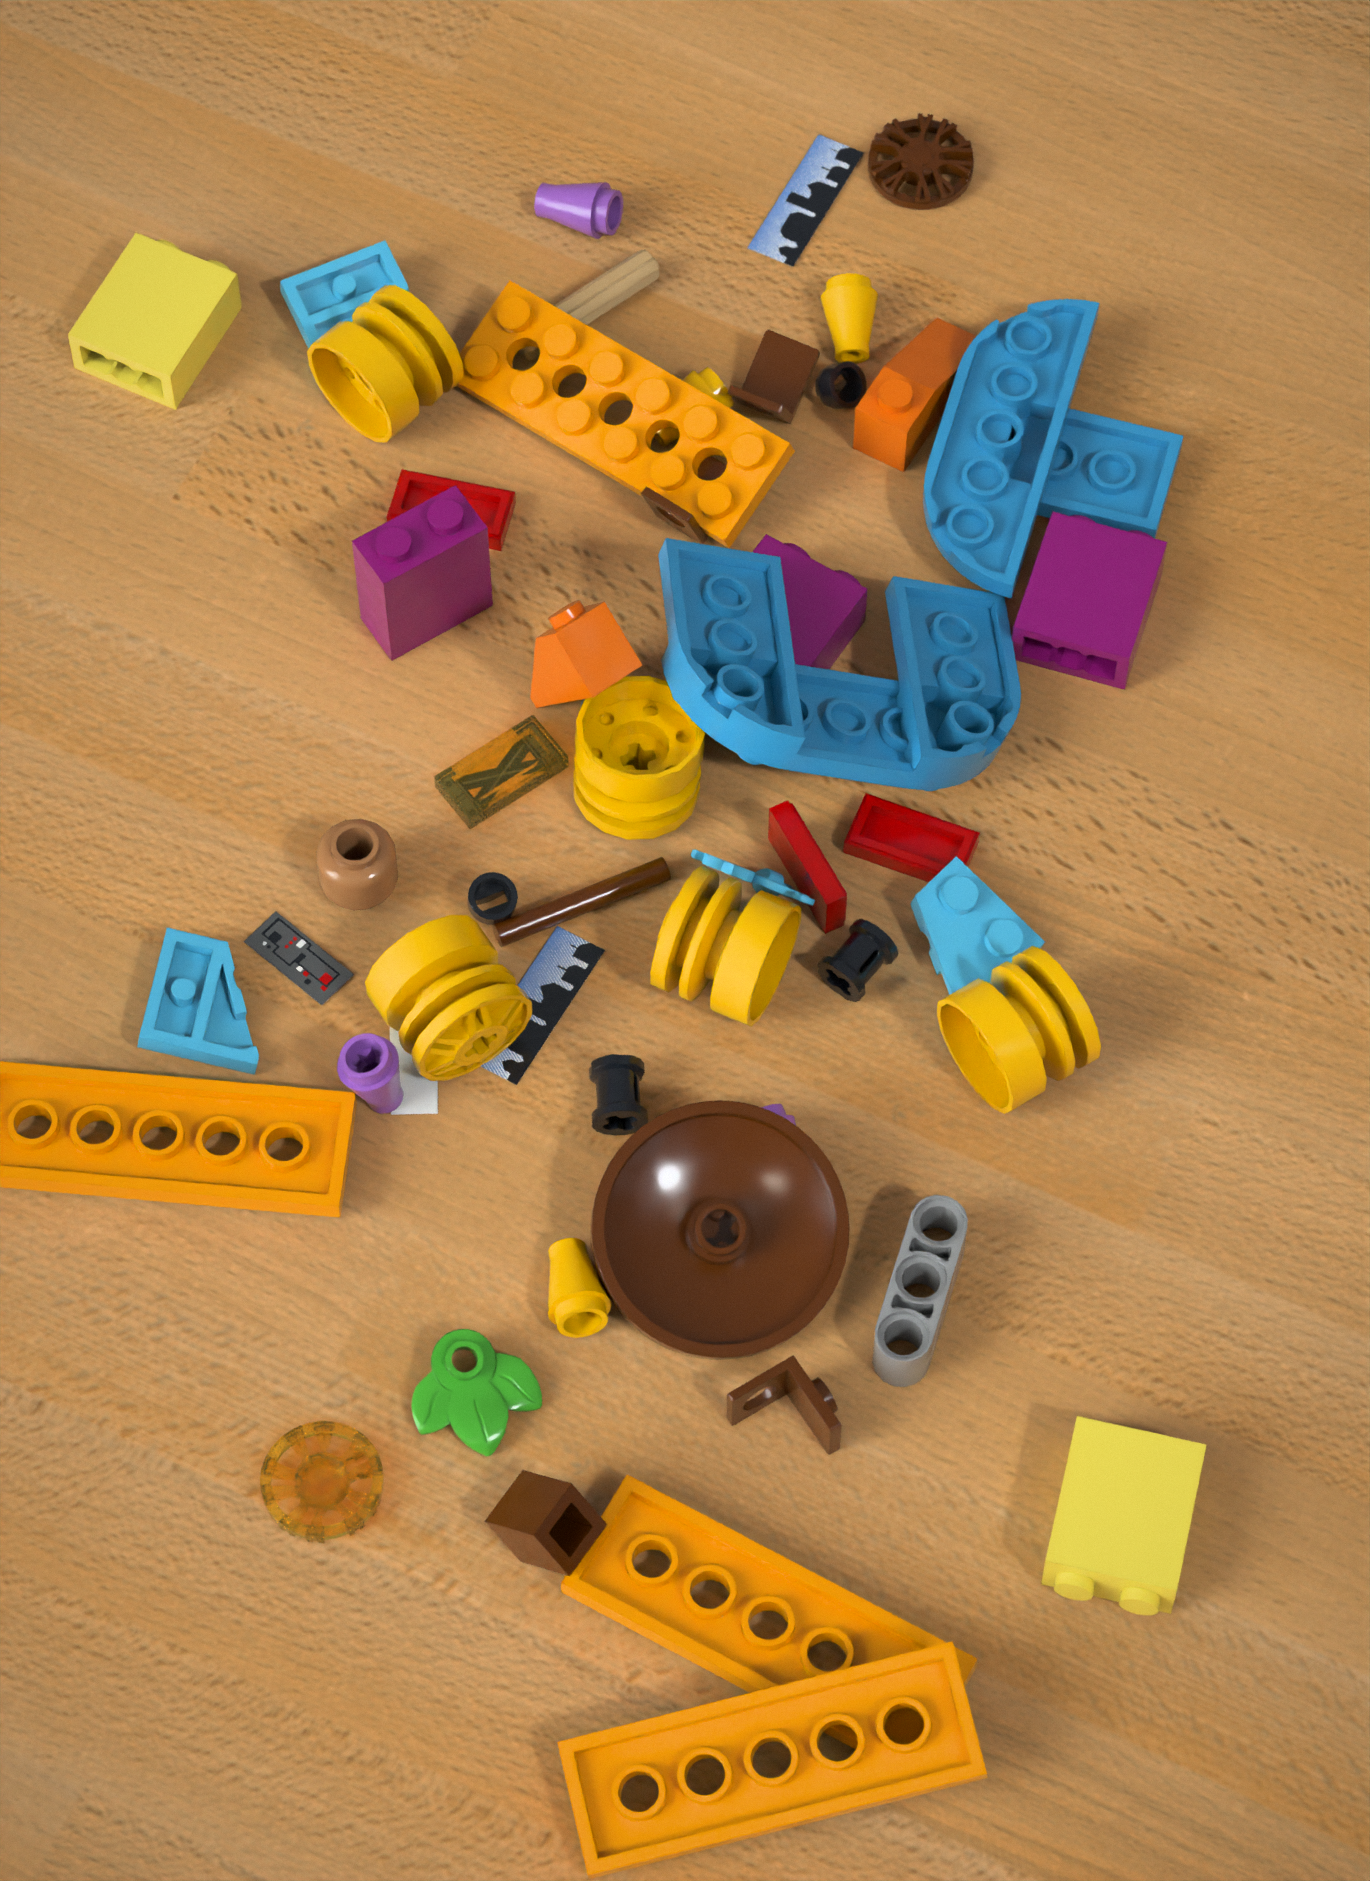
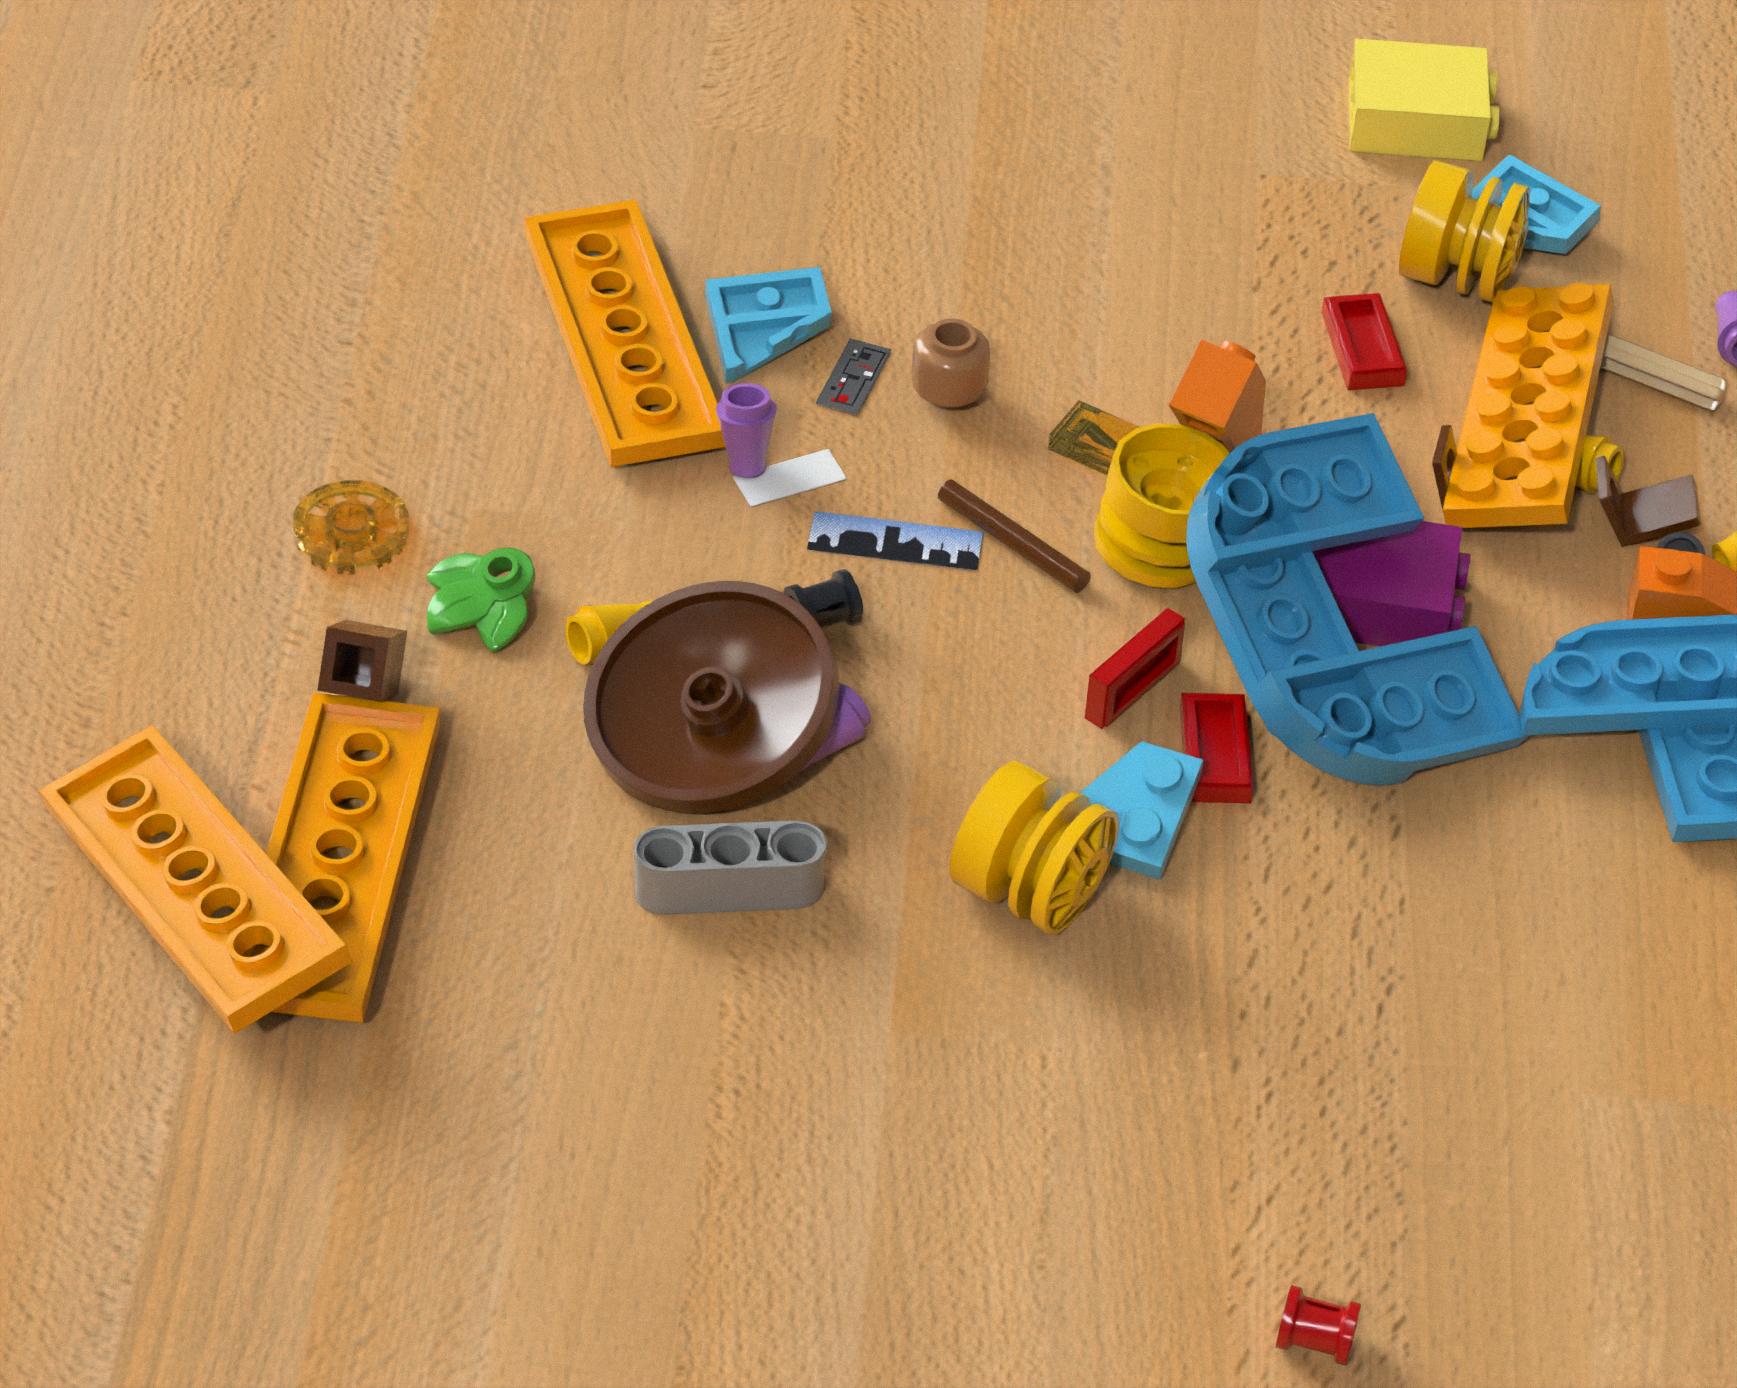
camera: 65 degrees right, 15 degrees down
magenta brick [352,485,493,661] -> none
yellow wheel [365,915,532,1081] -> none
black hinge [467,872,518,925] -> none
yellow wheel [650,865,802,1027] -> none
medium azure piece [691,849,815,906] -> none
reddish brown bracket [727,1355,842,1455] -> none
black bush [817,919,899,1002] -> none
magenta brick [1012,511,1167,690] -> none
light yellow brick [1041,1416,1207,1615] -> none

